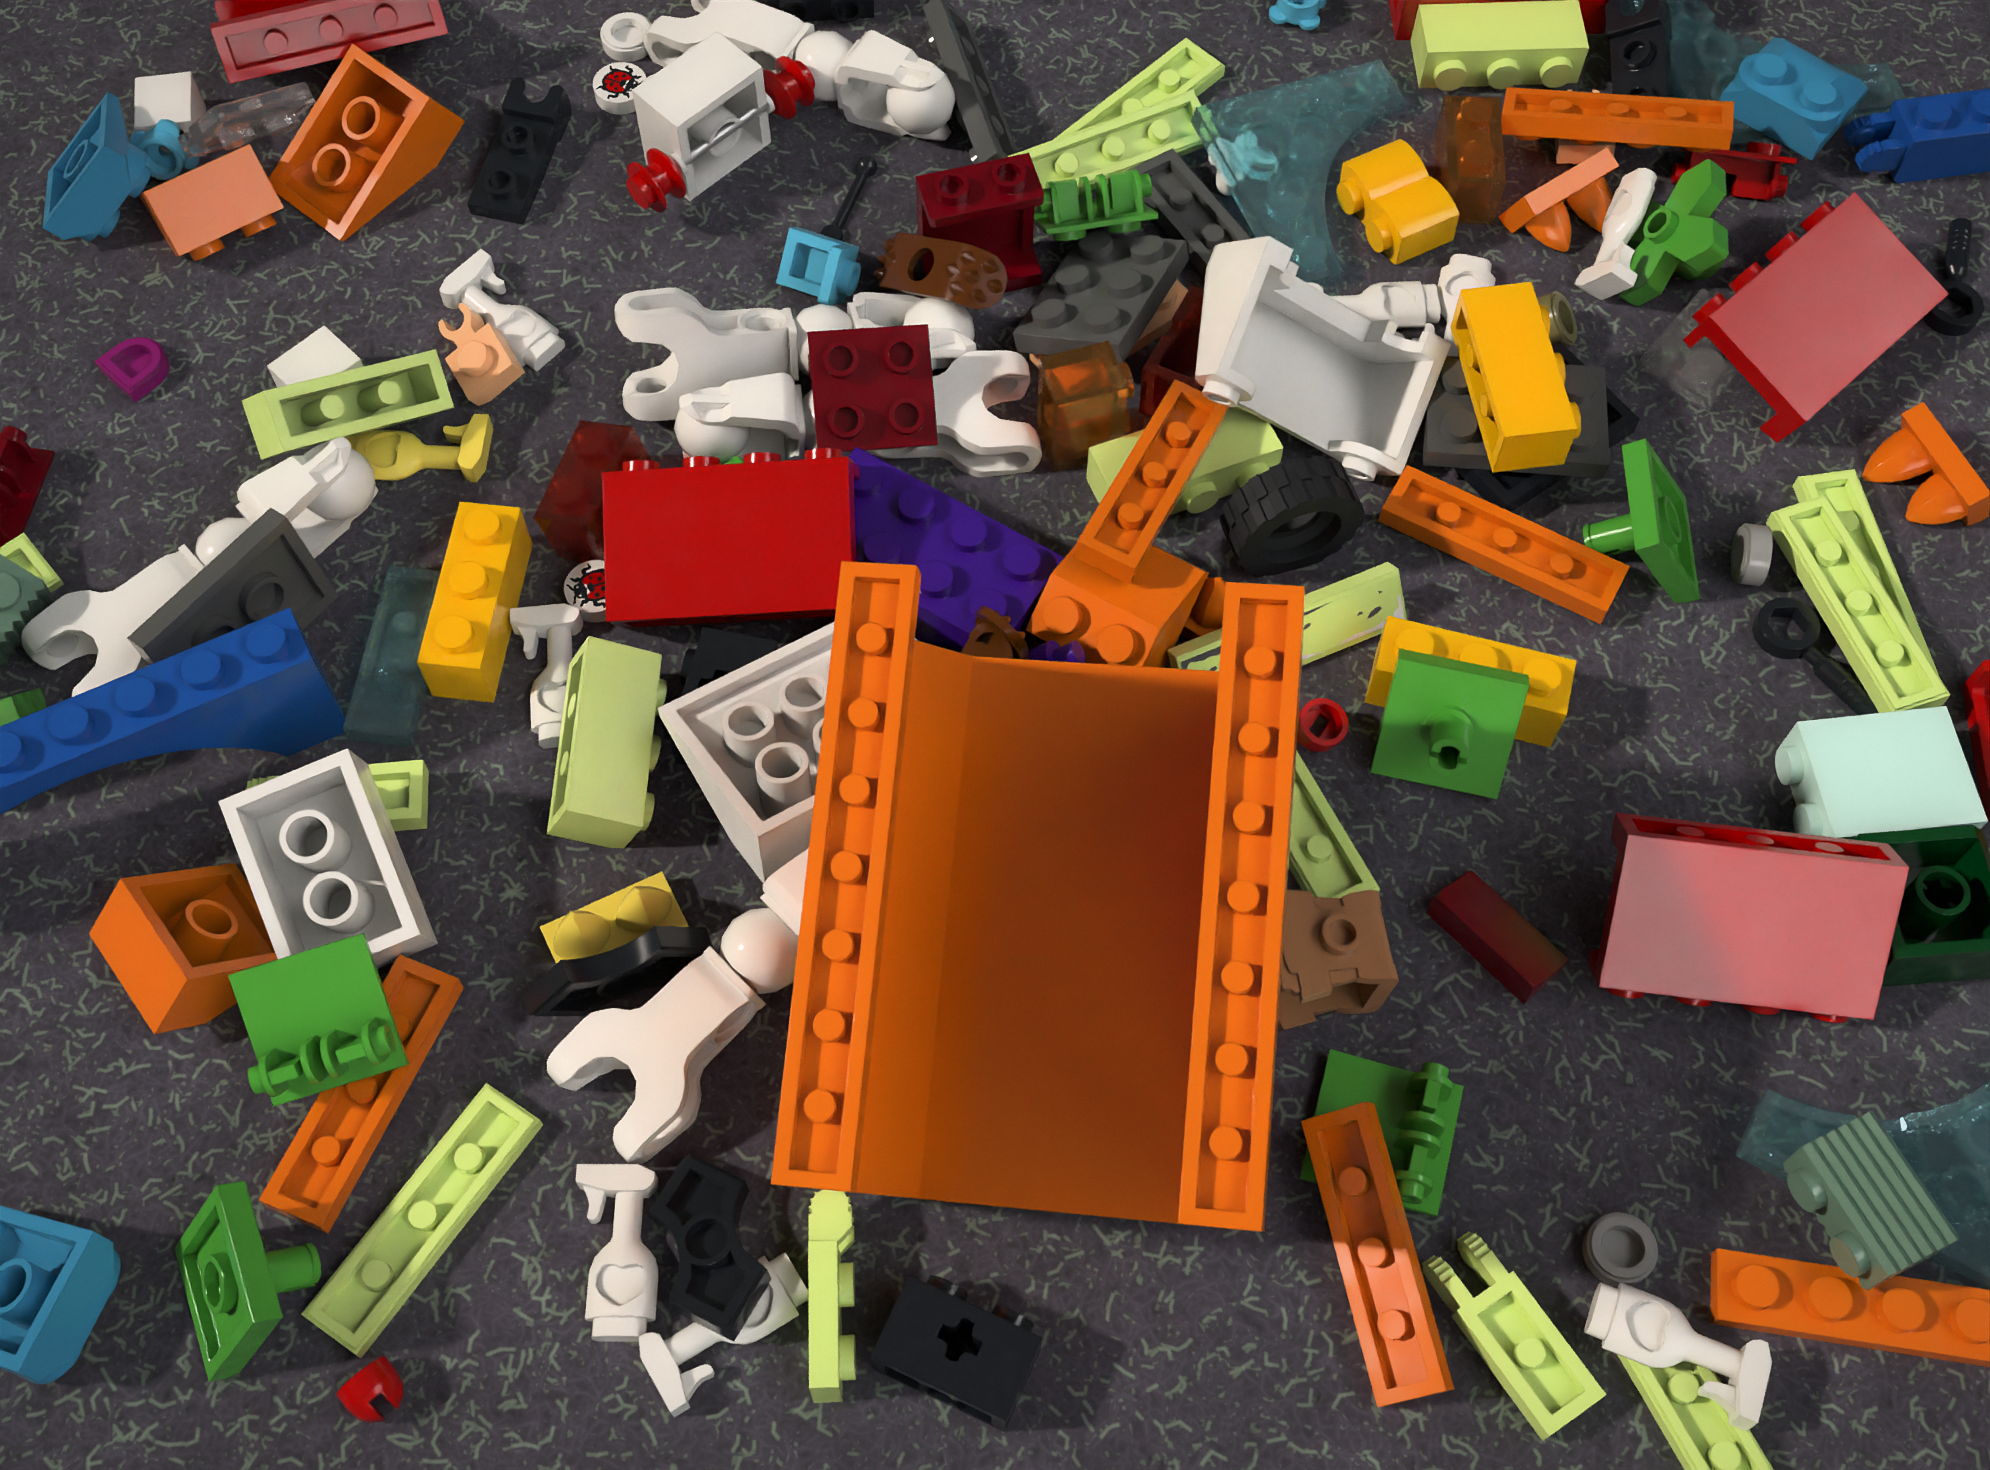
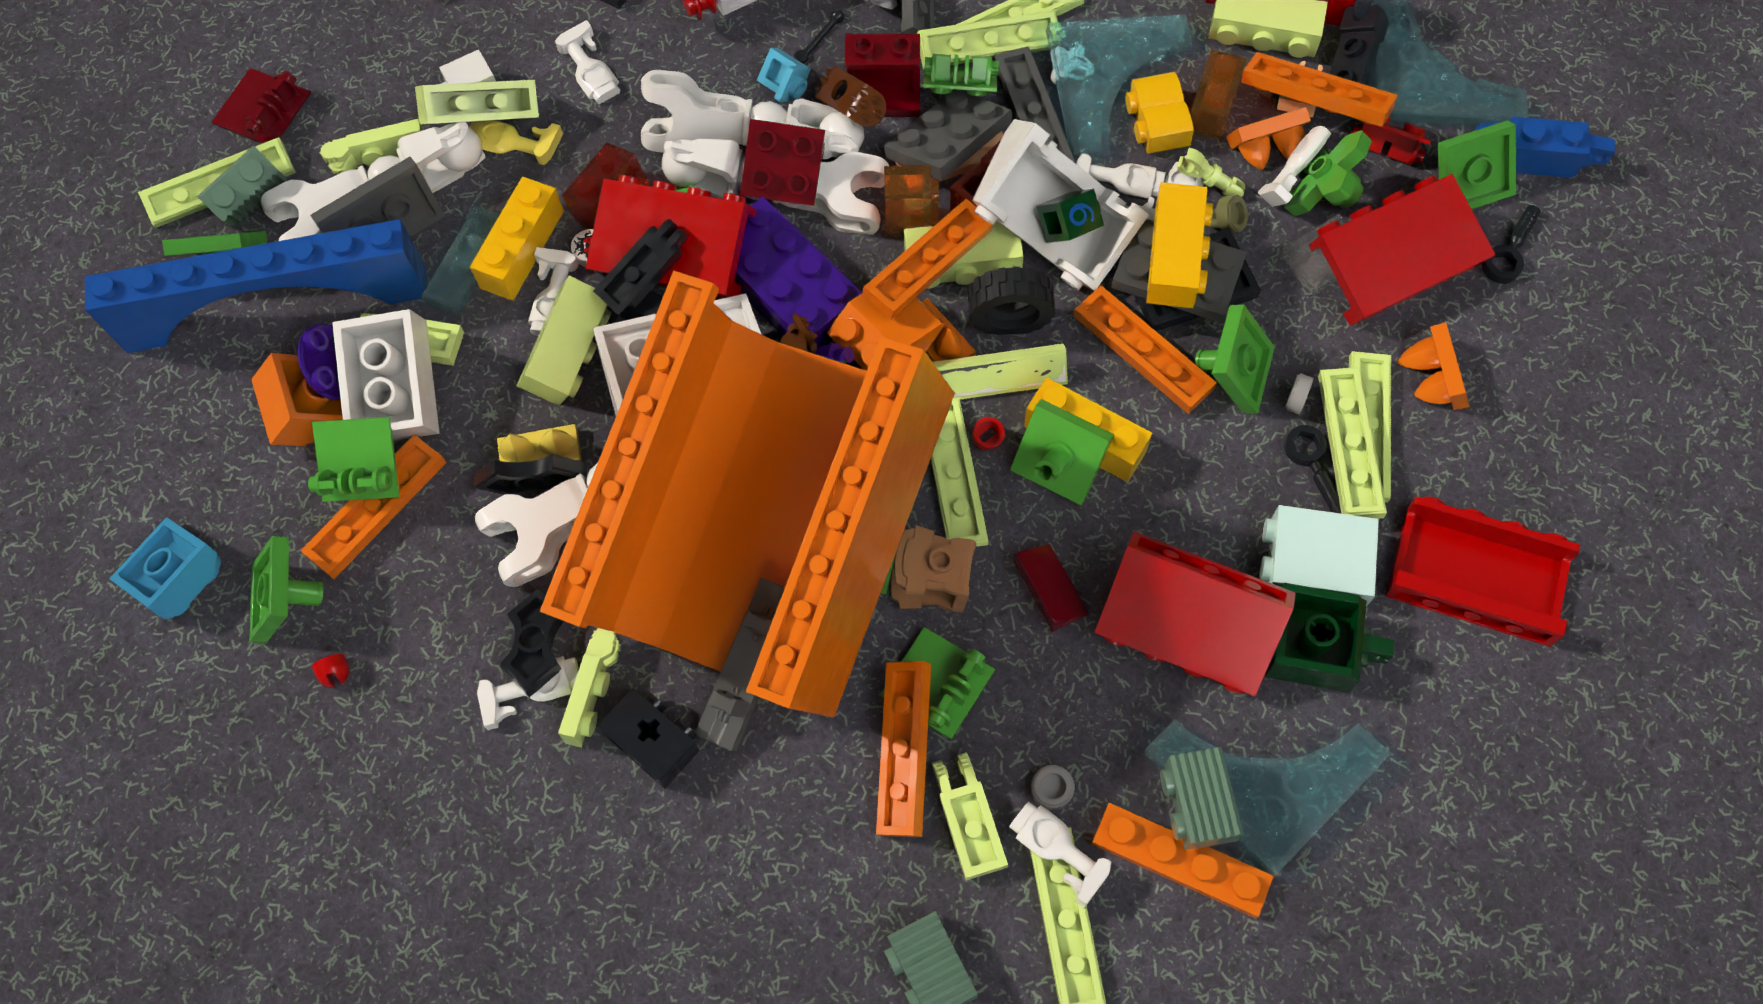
camera: 20 degrees right, 5 degrees up
magenta tile [94,337,170,403] -> none
yellowish green tile [301,1083,543,1359] -> none
light nougat plate [438,303,525,406] -> none
white piece [576,1164,659,1341] -> none
dark azure slope [1719,37,1869,161] -> none
none -> dark purple dish [298,324,341,400]
none -> yellowish green hinge [319,119,424,175]
none -> black hinge [593,219,688,320]
none -> dark grey hinge [695,578,785,751]
none -> dark green brick [1036,188,1104,243]
none -> yellowish green piece [1177,148,1245,197]
none -> bright green tile [1438,120,1516,209]

